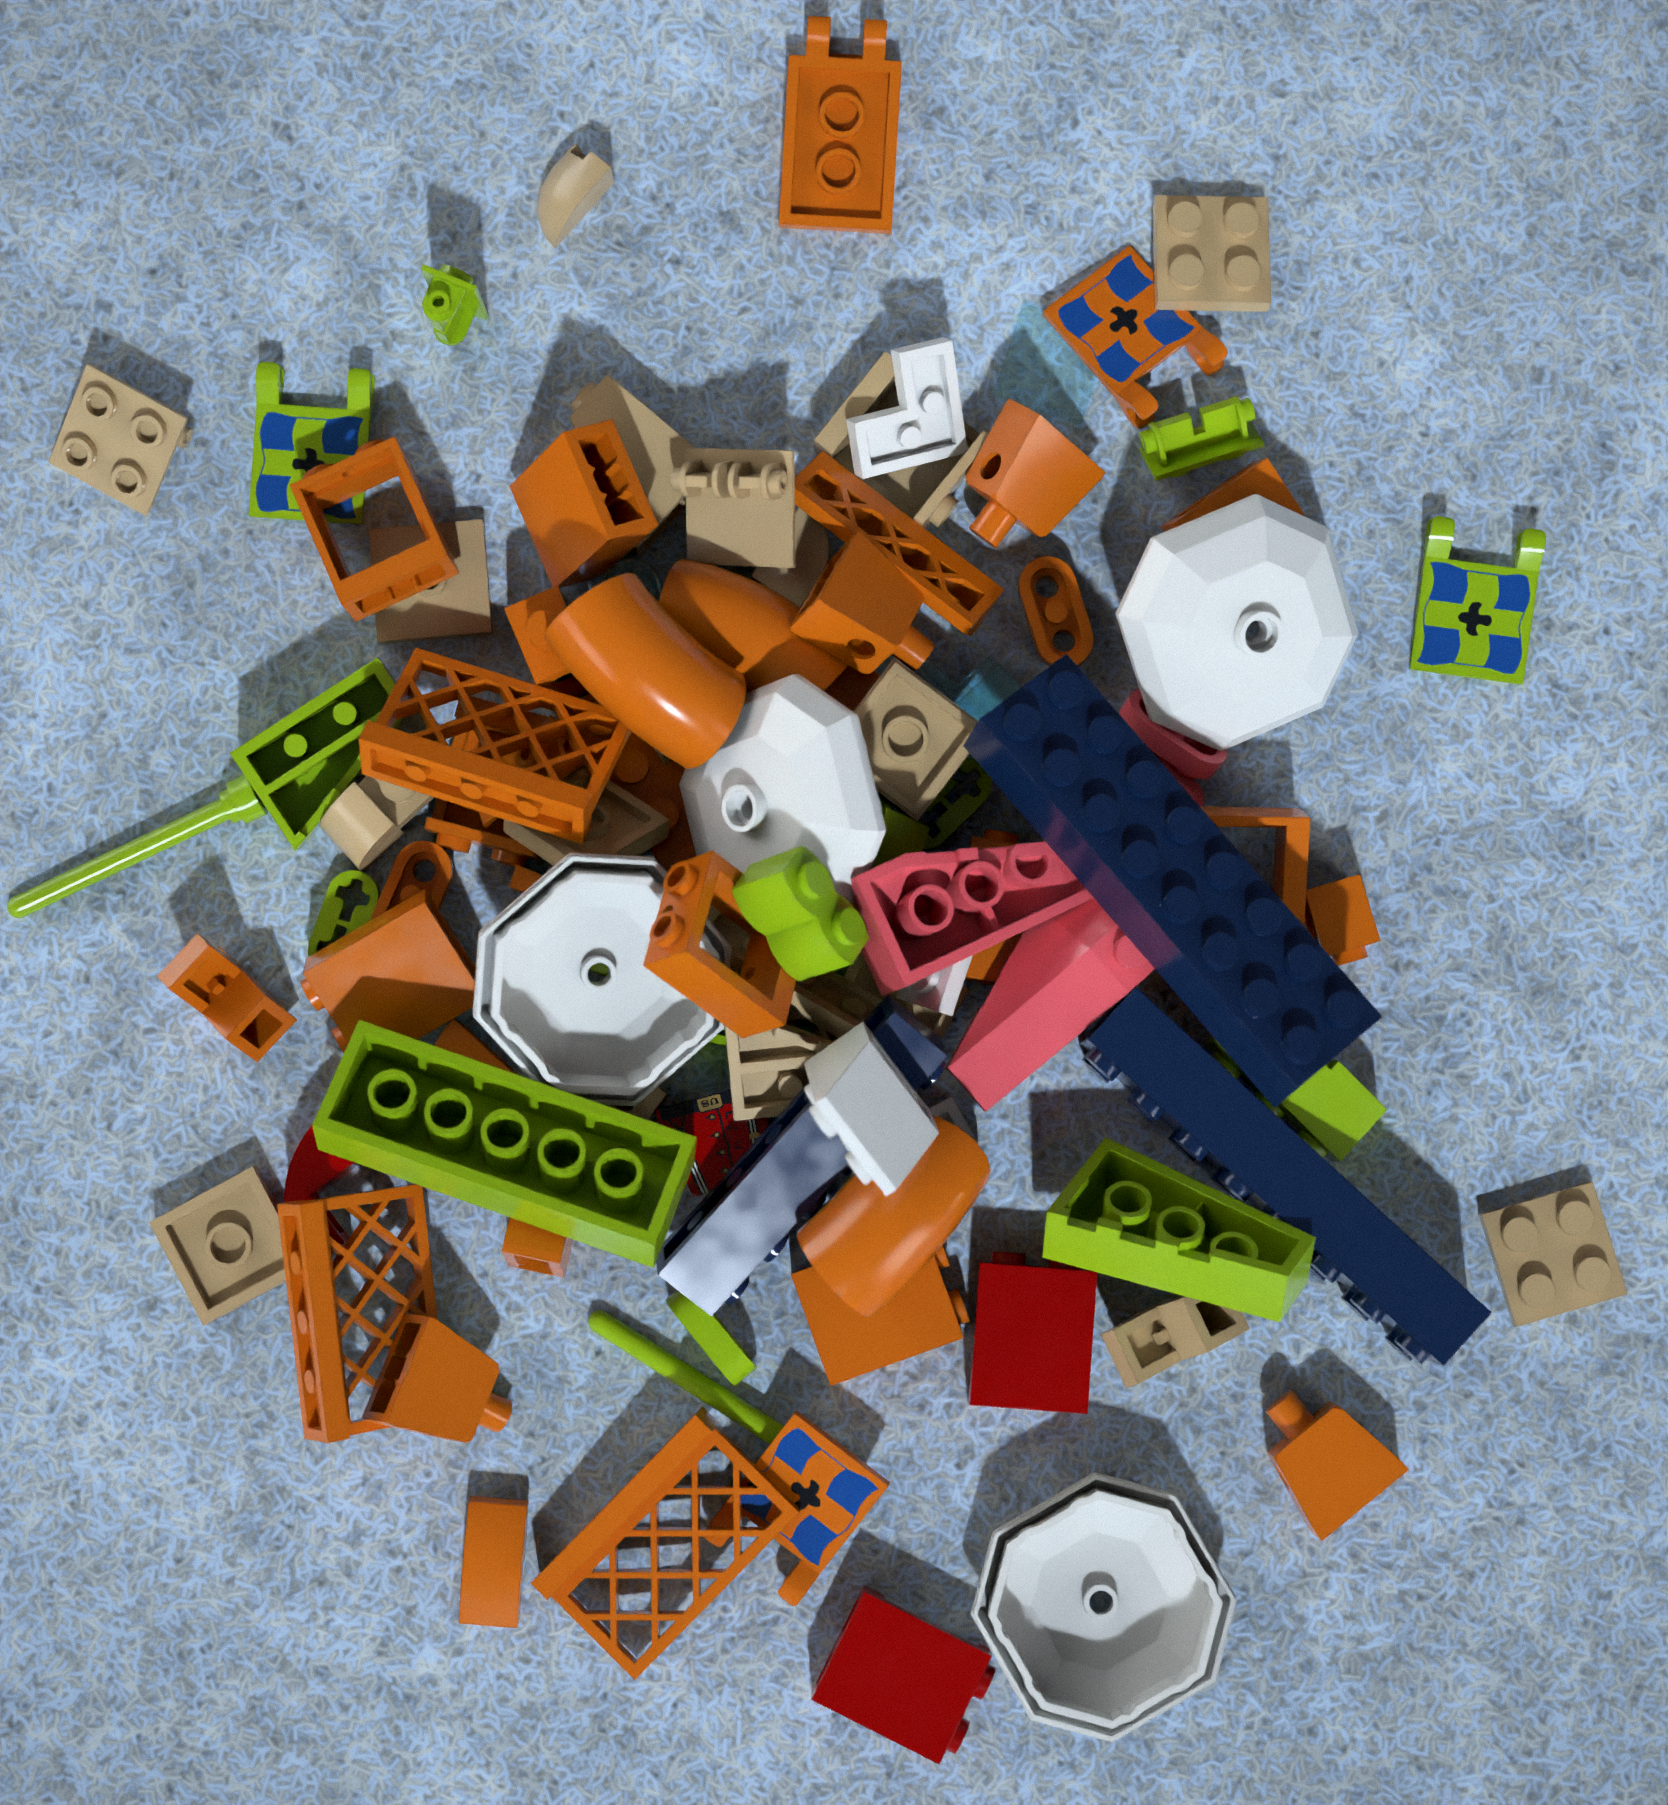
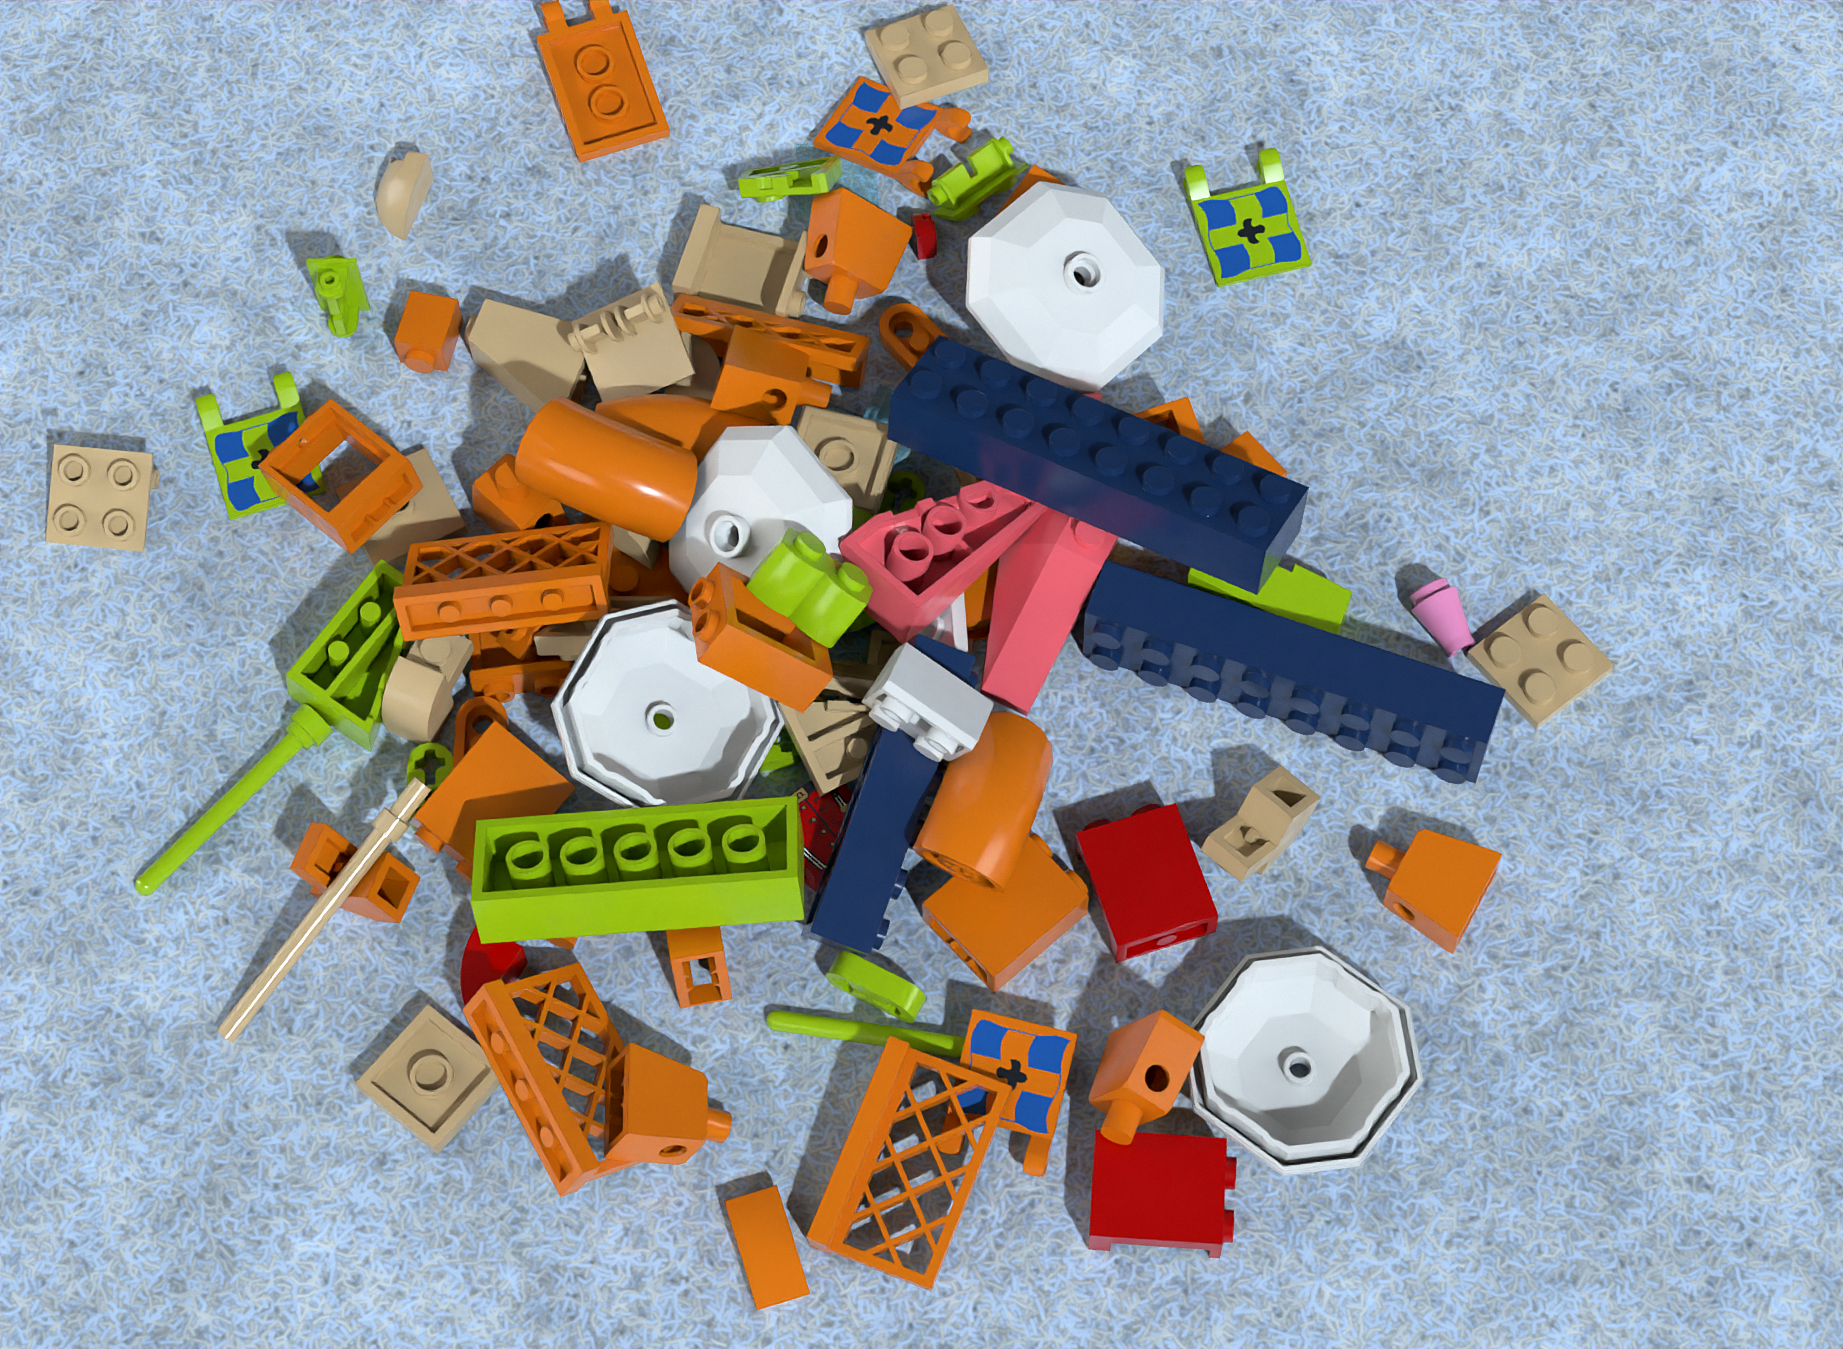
camera: 20 degrees left, 20 degrees down
orange brick [509,419,658,588] -> none
white plate [846,337,968,479] -> none
lime wedge [1042,1137,1316,1322] -> none
none -> tan bar [217,777,432,1043]
none -> orange brick [394,290,463,374]
none -> lime wing [738,155,843,203]
none -> red tile [911,213,937,260]
none -> orange torso [1088,1009,1205,1145]
none -> bright pink cone [1410,578,1476,658]

